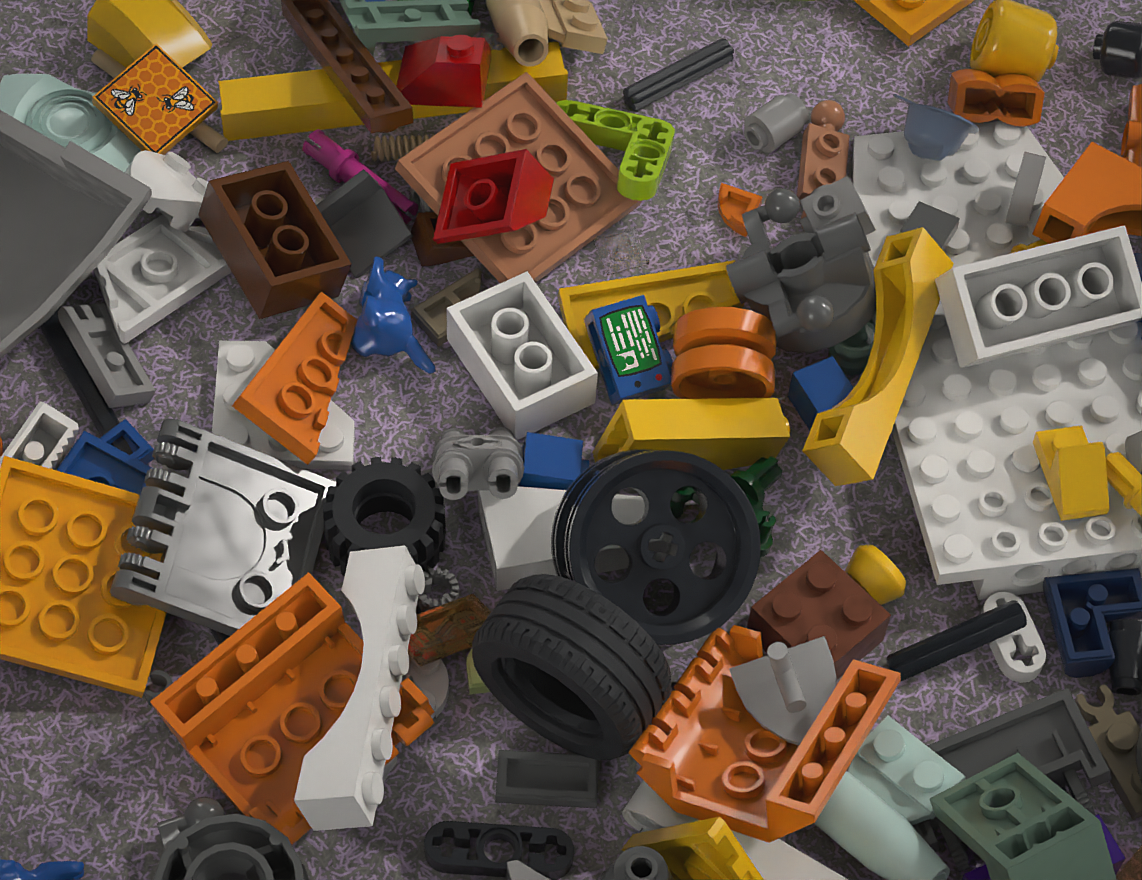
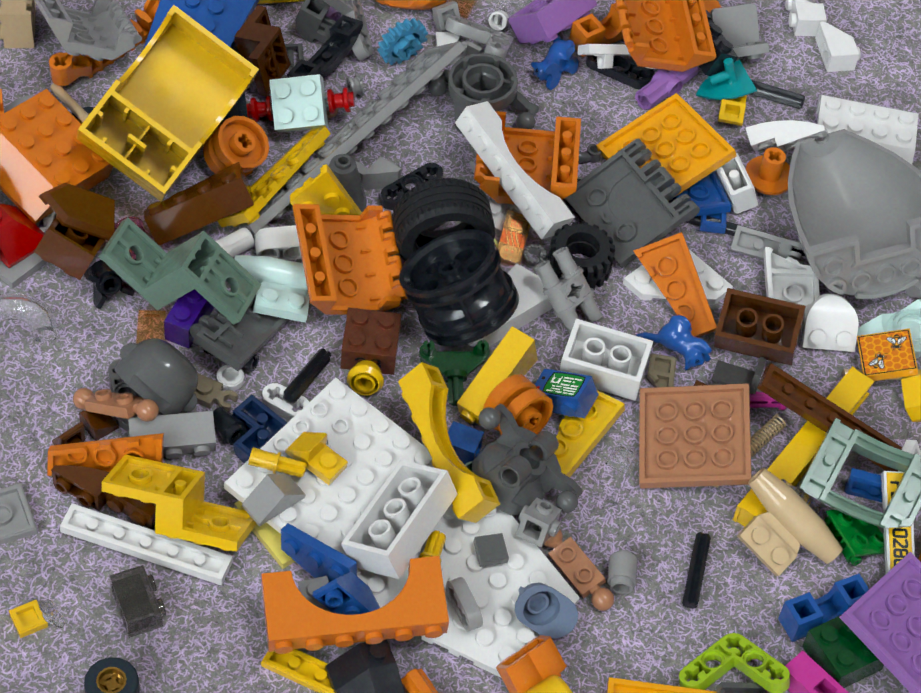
camera: 135 degrees right, 5 degrees down
red slope [396,35,492,108] -> none
red slope [433,149,554,244] -> none
blue brick [518,432,589,490] -> none
lime beam [556,100,675,201] -> none
orange tile [718,183,763,237] -> none
light grey shield [729,636,837,745] -> none

